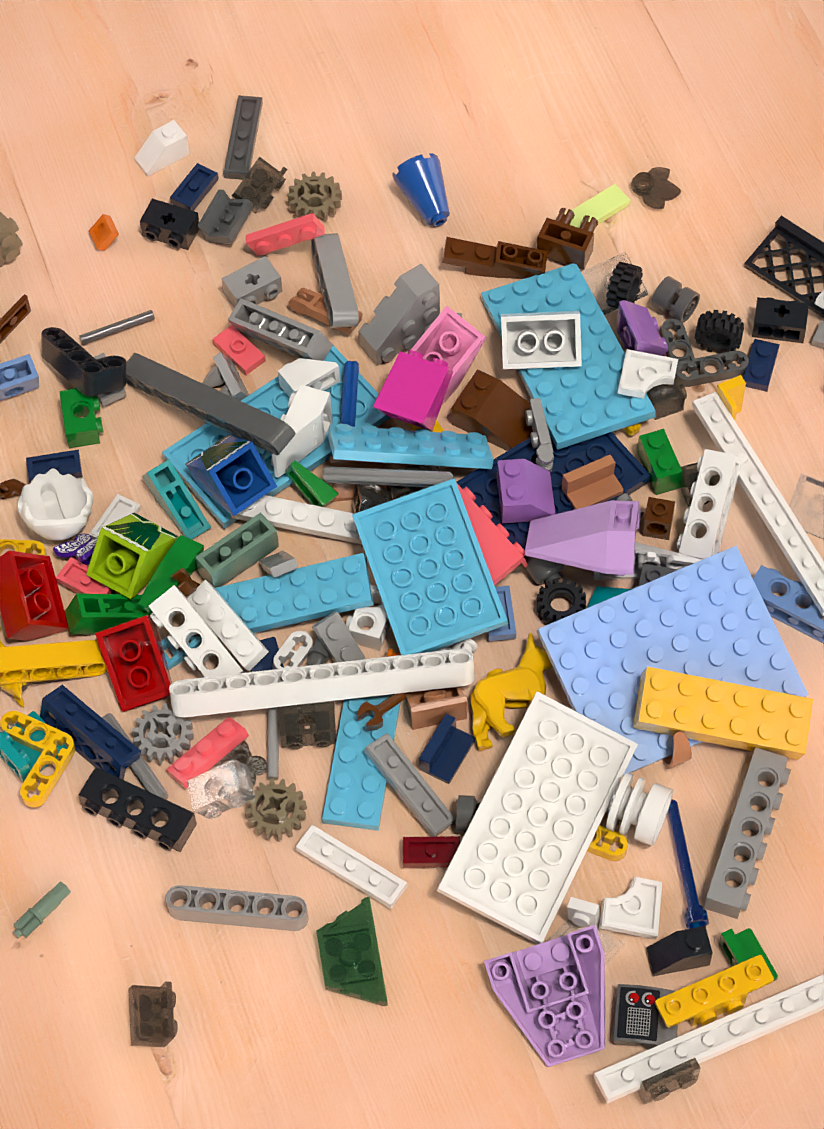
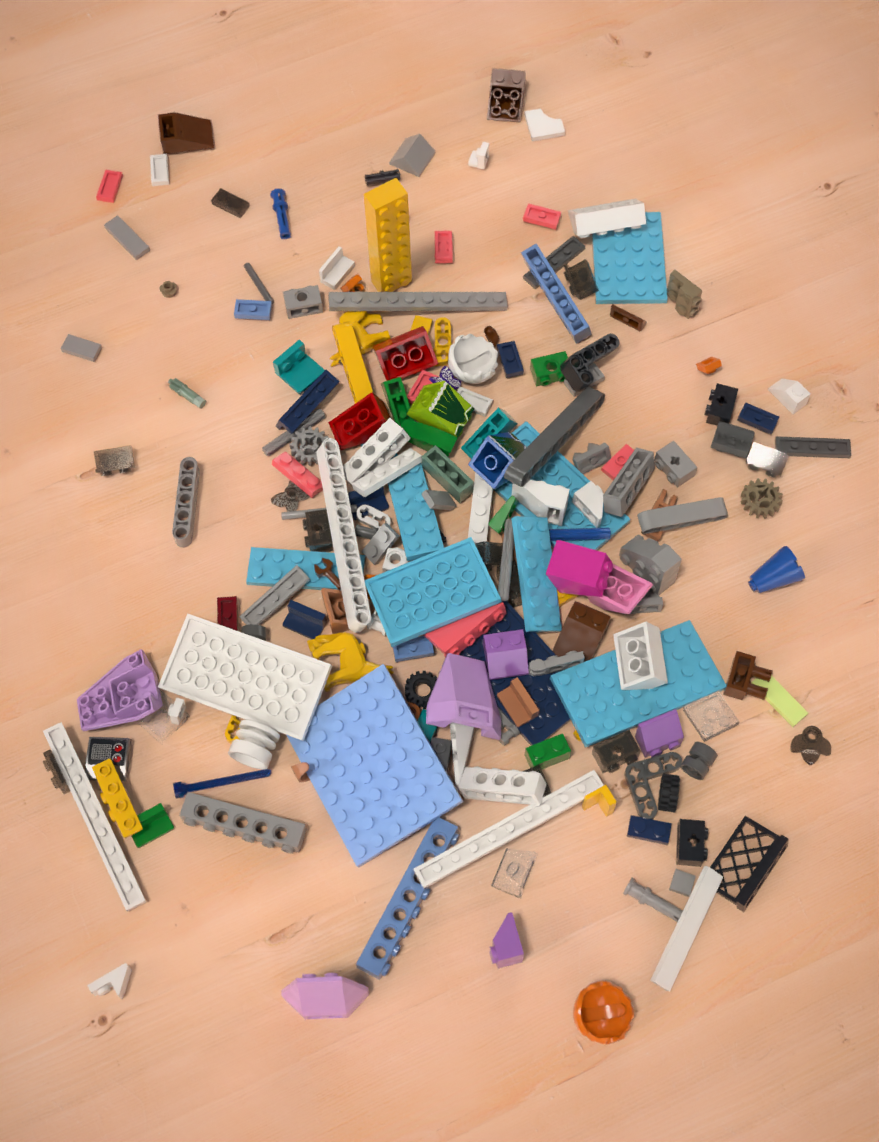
camera: 85 degrees right, 5 degrees up
yellow beam [0,711,75,808] -> none
black brick [78,767,197,852] -> none
dark grey bar [79,310,155,345] -> none
reddish brown bar [171,568,200,596] -> none
clear brick [187,759,255,819] -> none
dark tan gear [245,779,307,840] -> none
coral plate [246,213,325,256] -> none
white plate [296,825,407,909] -> none
clear green wing [316,897,388,1006] -> none
reddish brown slope [442,237,548,278] -> none
white tile [599,877,662,939] -> none
black tyre [606,261,643,309] -> none
white tile [618,349,678,399] -> none
yellow brick [633,666,813,760] -> none
reddish brown brick [643,497,675,540] -> none
black slope [646,926,713,977] -> none

